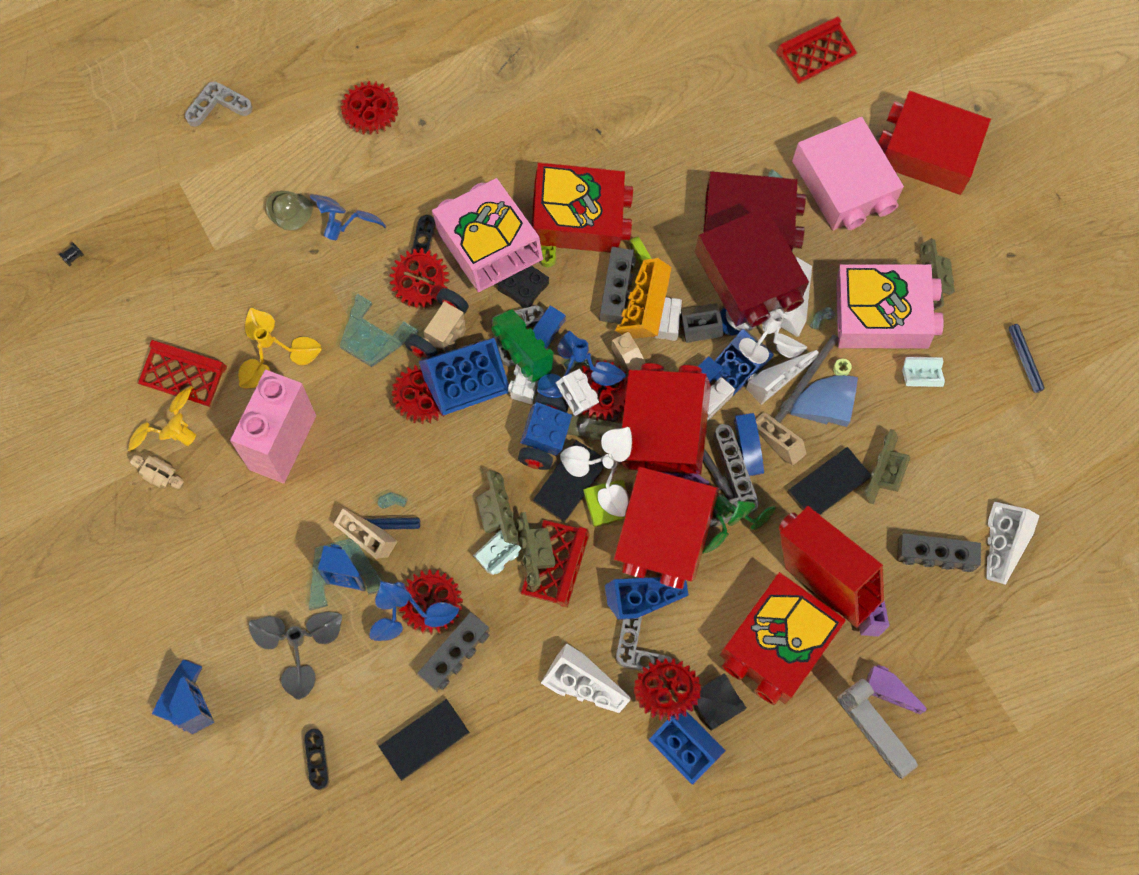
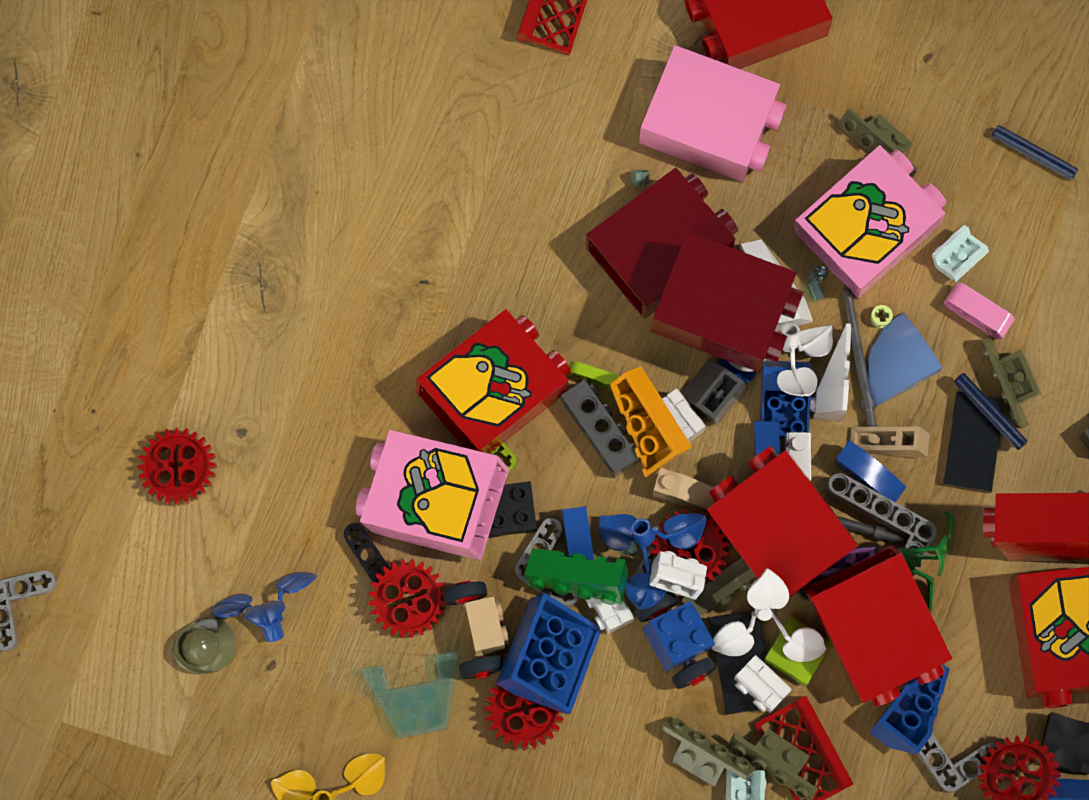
camera: 40 degrees left, 5 degrees up
none -> white brick [734,655,792,713]
none -> bright pink beam [944,282,1015,340]
none -> dark blue axle [954,373,1028,450]

